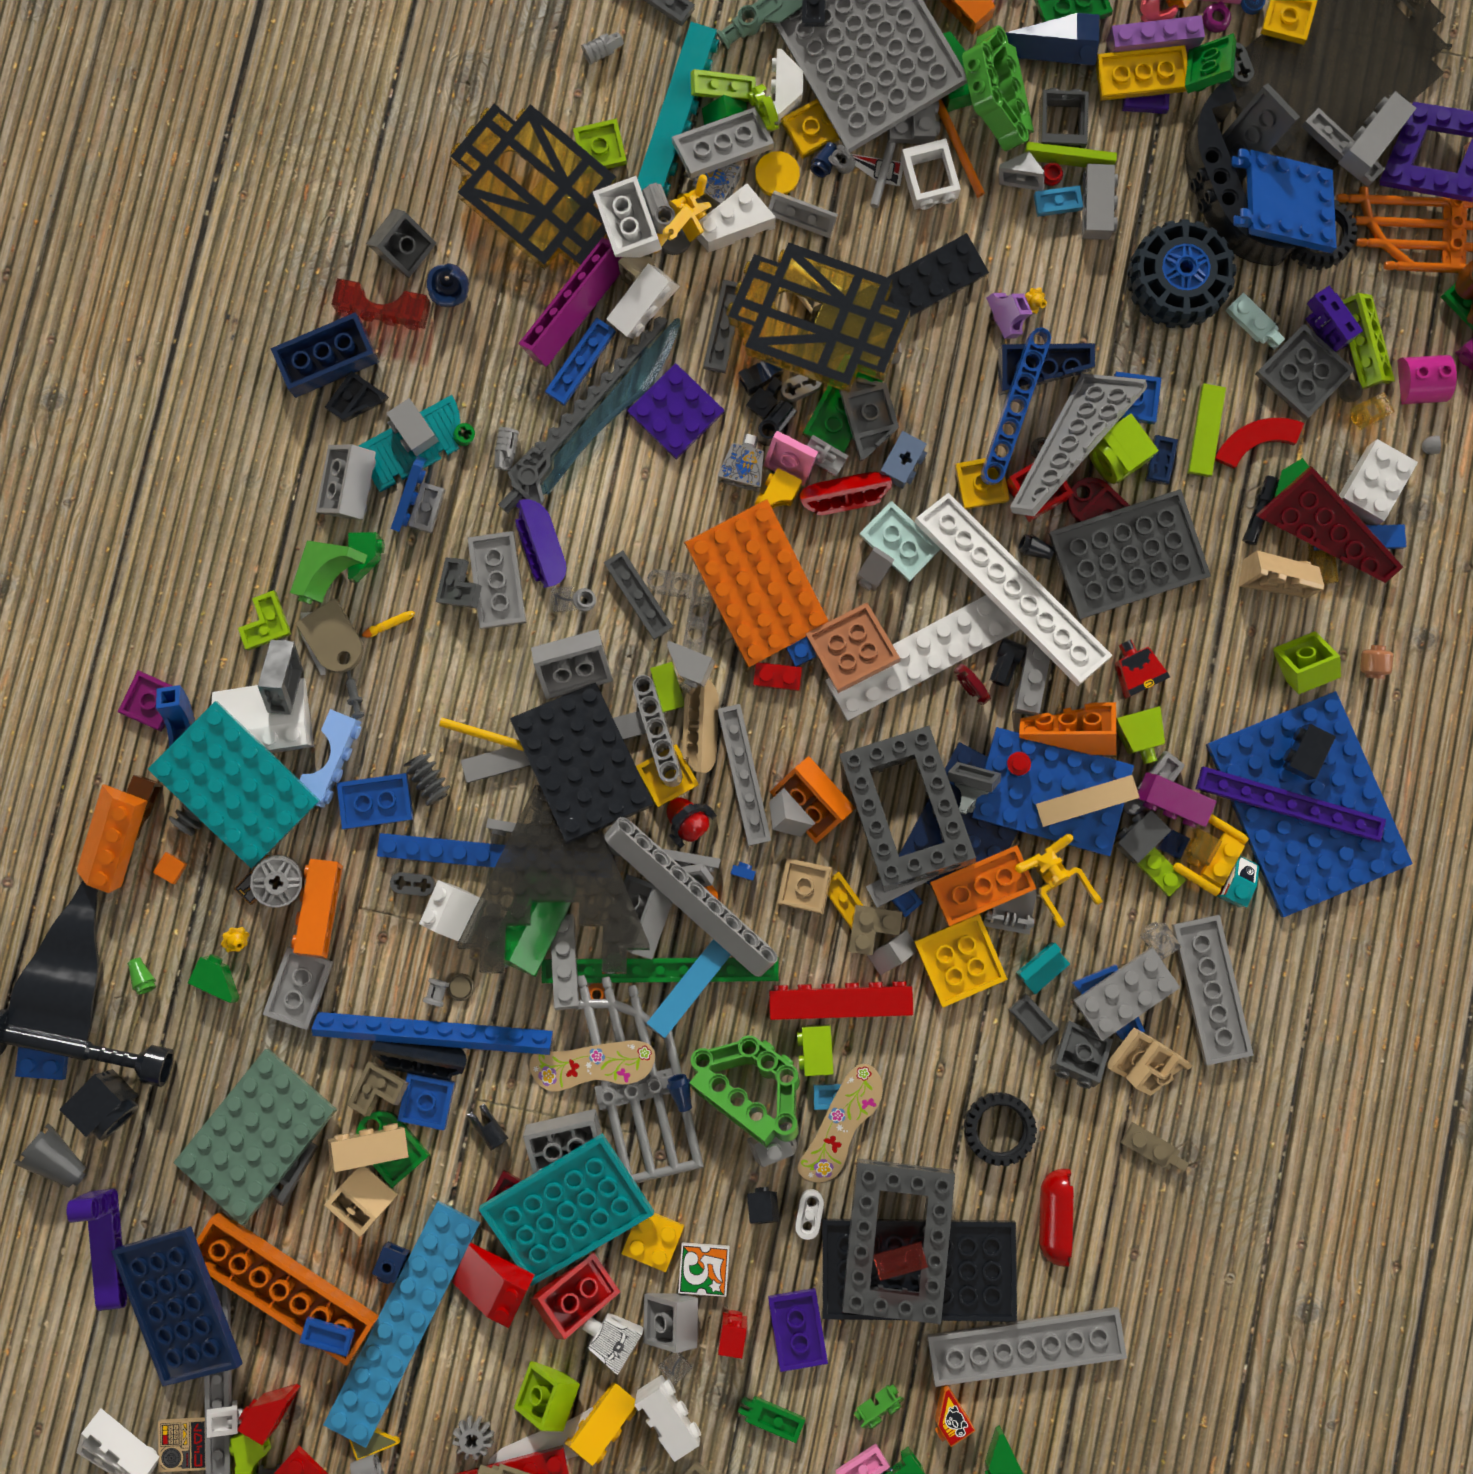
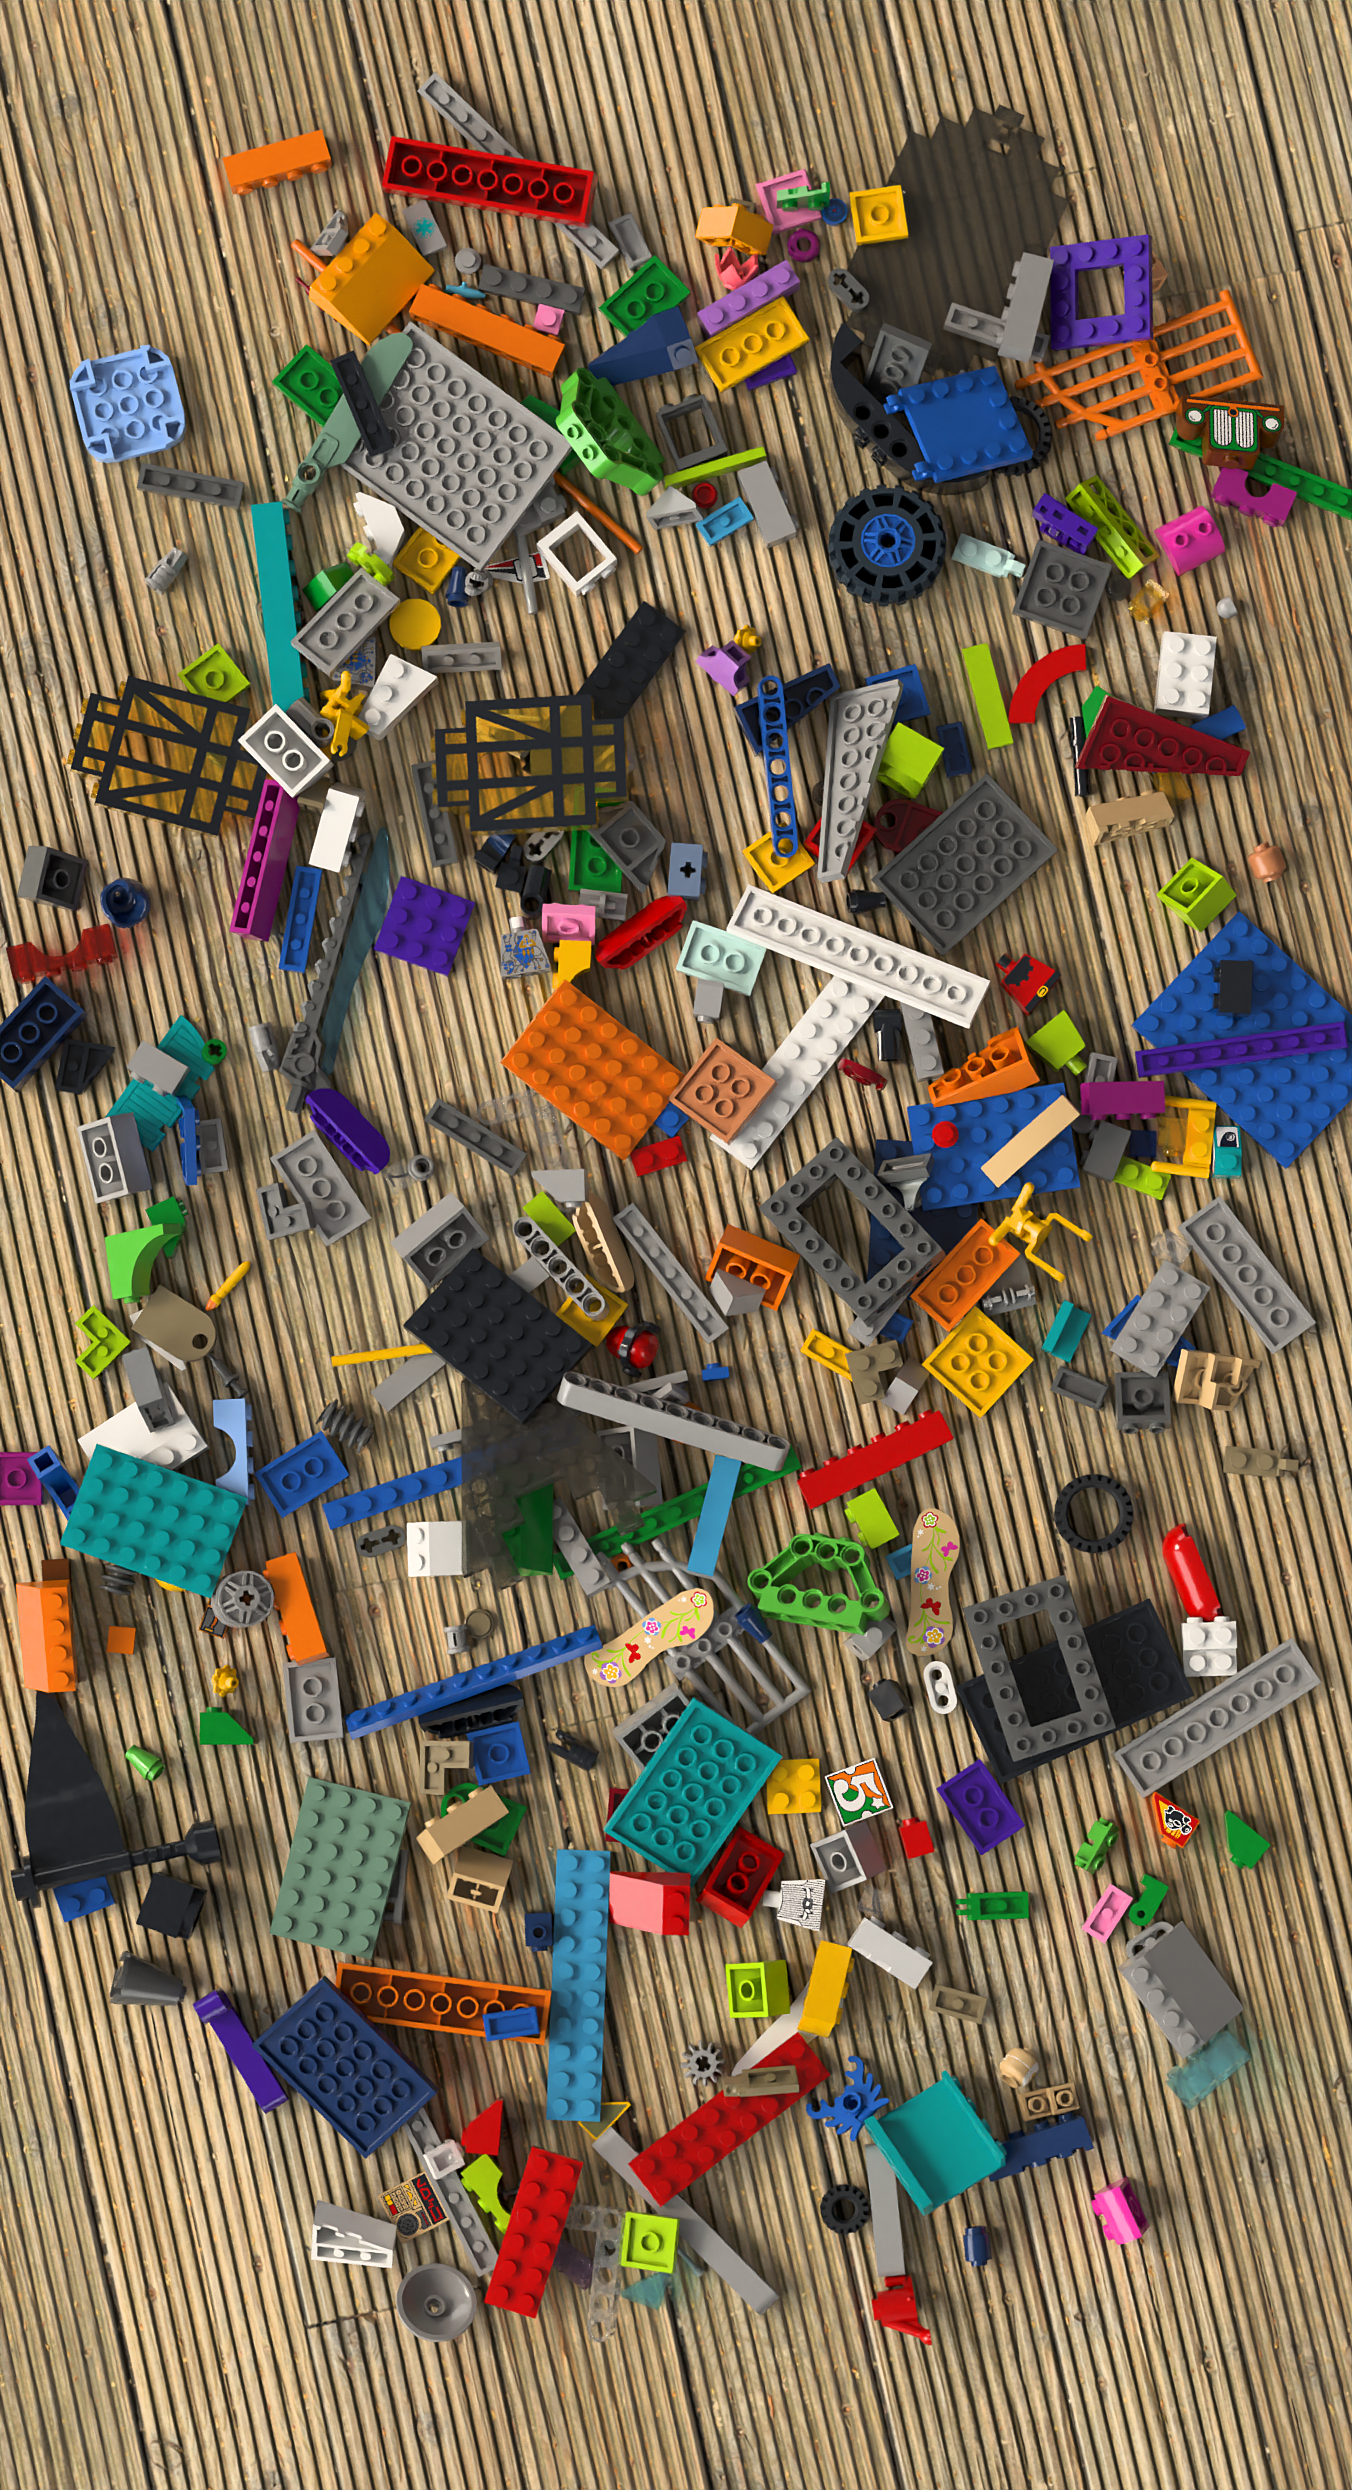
camera: 25 degrees left, 0 degrees up
lime plate [690,69,756,102] -> none
tan tile [777,858,833,914] -> none
clear red plate [873,1241,928,1281] -> none
green plate [1185,33,1236,94] -> none
none -> white plate [1181,1616,1237,1677]

